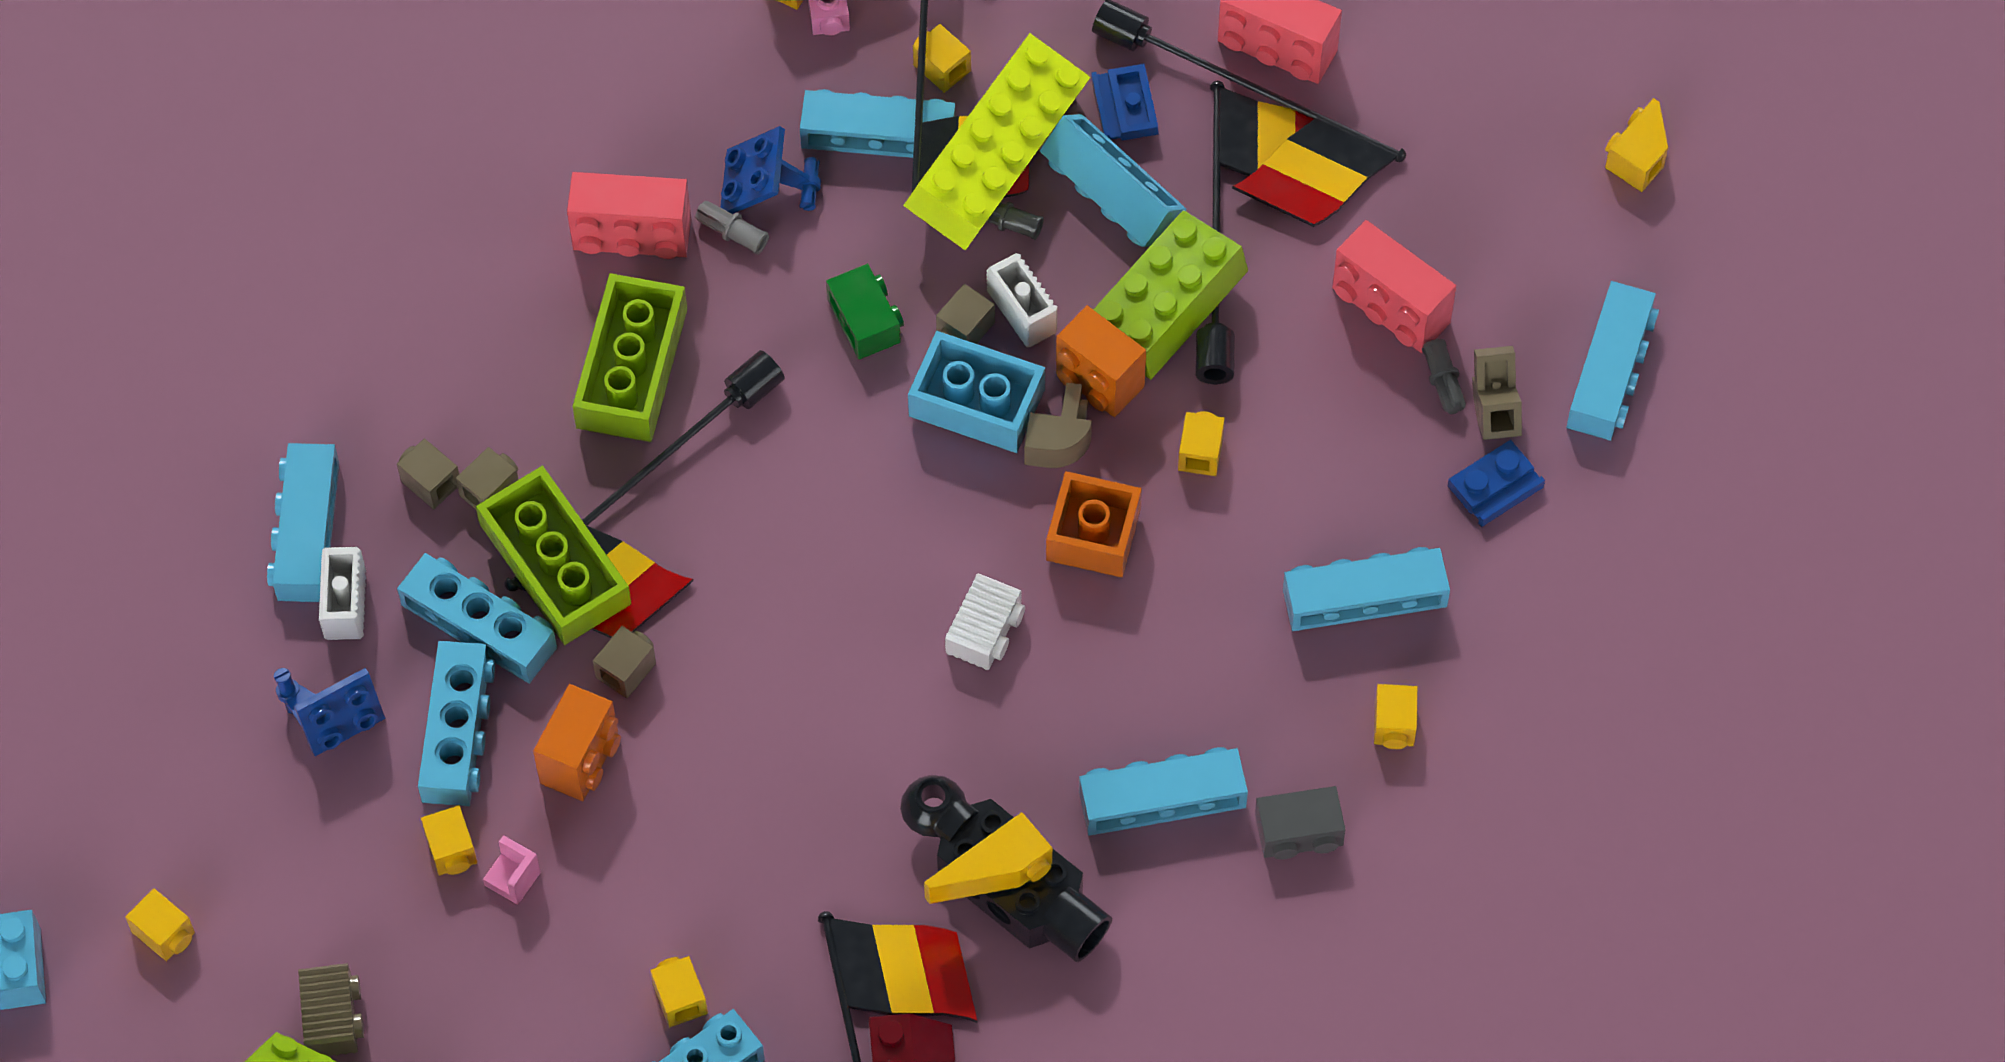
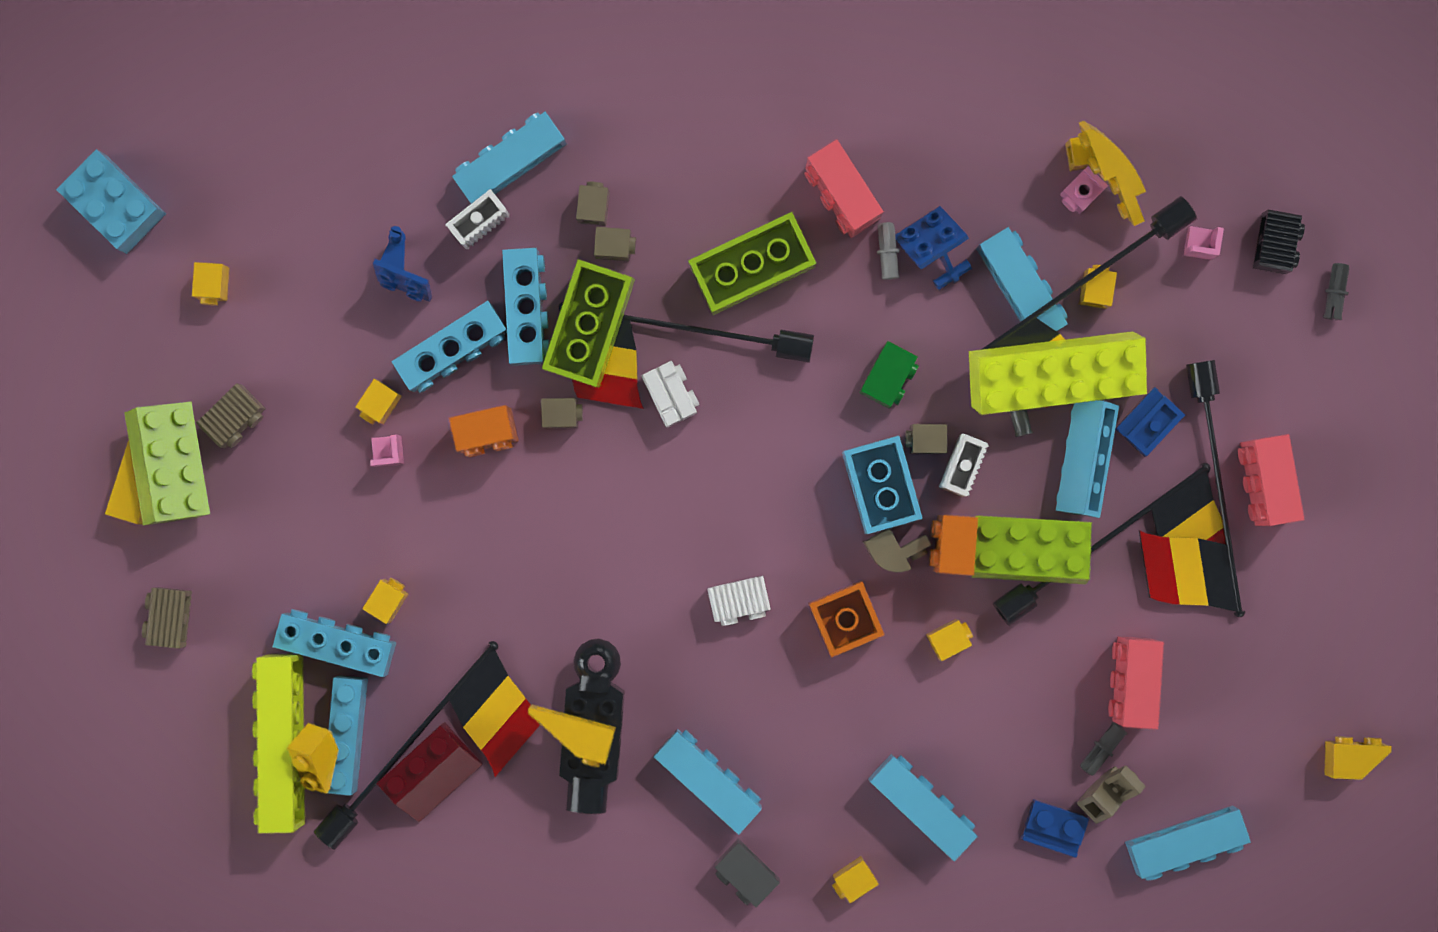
camera: 55 degrees right, 25 degrees up
none -> white brick [641,361,700,428]

